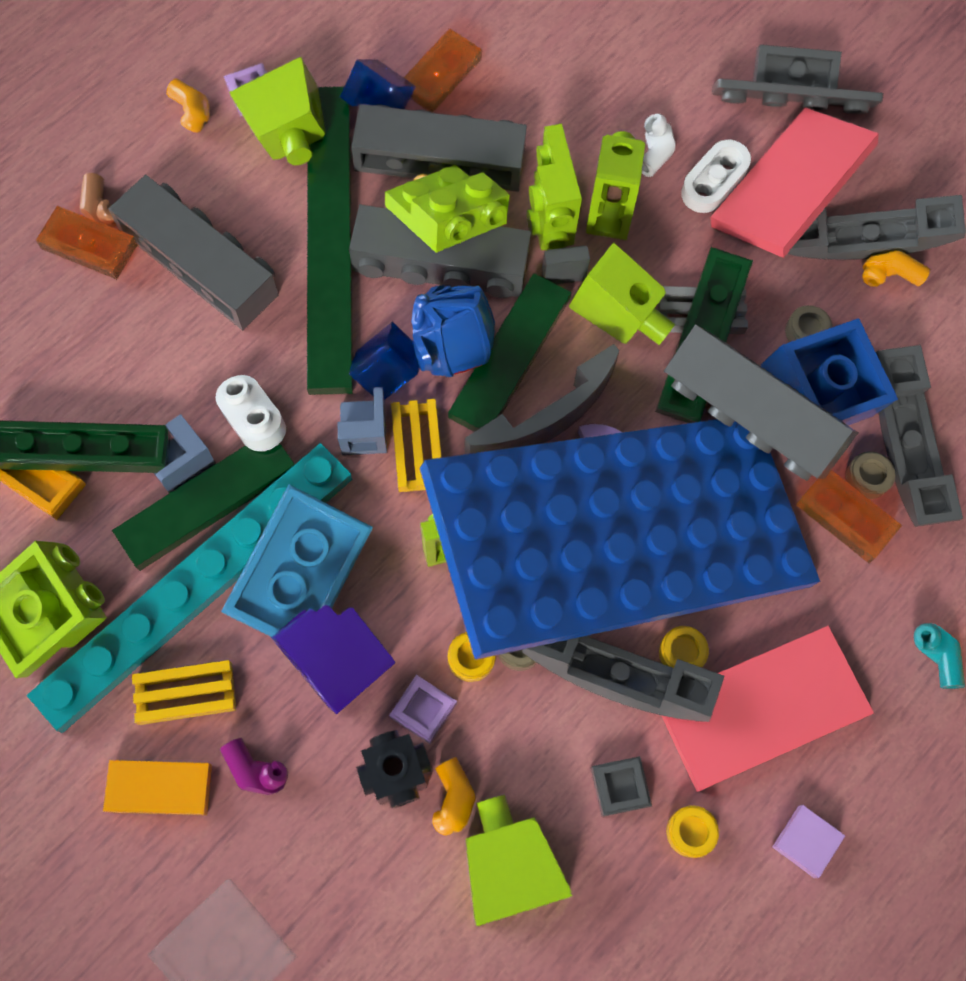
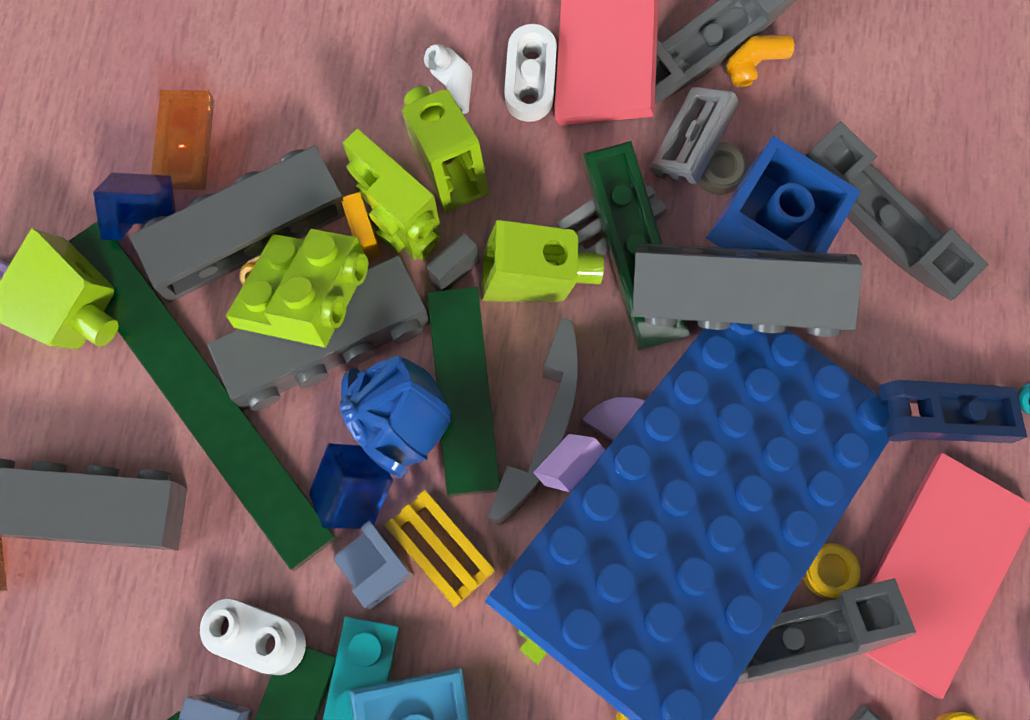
camera: 30 degrees left, 5 degrees up
clear orange plate [796,470,902,564] -> none
dark tan tile [845,451,895,499] -> none
none -> light orange tile [341,192,381,259]
none -> lavender tile [533,434,605,492]
none -> light grey tile [650,87,740,184]
none -> dark blue plate [879,380,1027,443]

